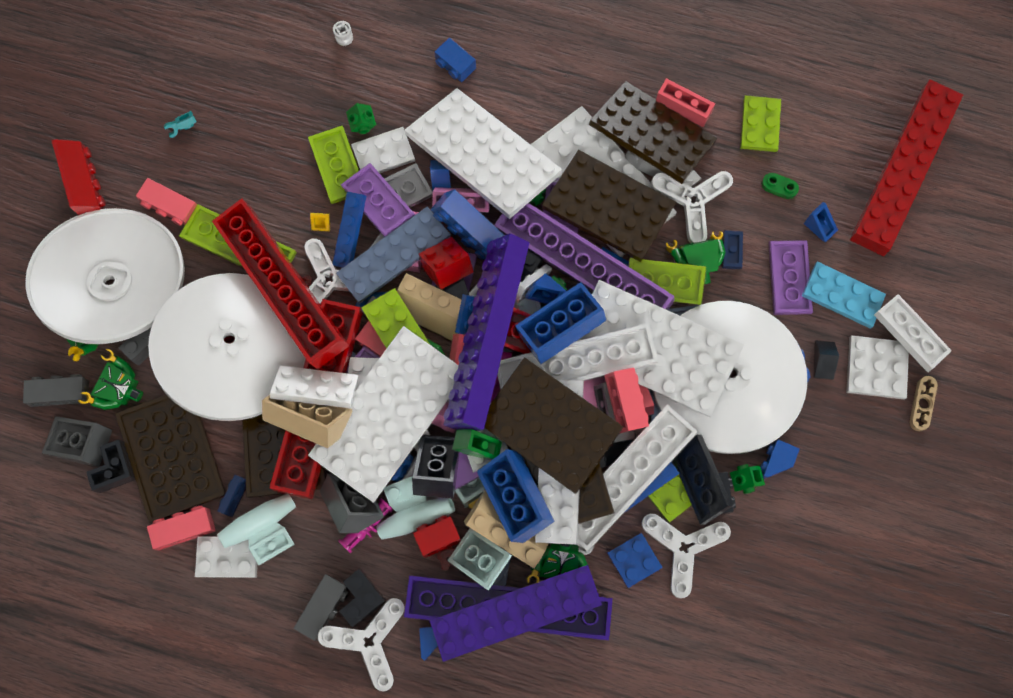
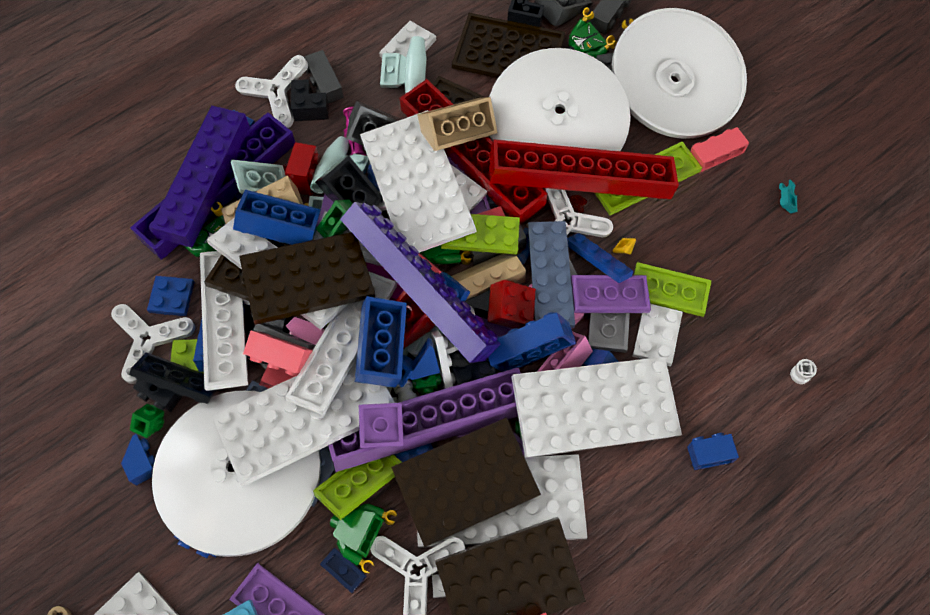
camera: 125 degrees right, 10 degrees down
red slope [51,139,106,215] -> none
coral brick [147,505,216,551] -> none
dark blue plate [217,475,246,517] -> none
white plate [270,365,359,409] -> none
green brick [346,103,376,134] -> none
black slope [814,340,839,380] -> none
none -> medium lavender plate [358,403,403,448]

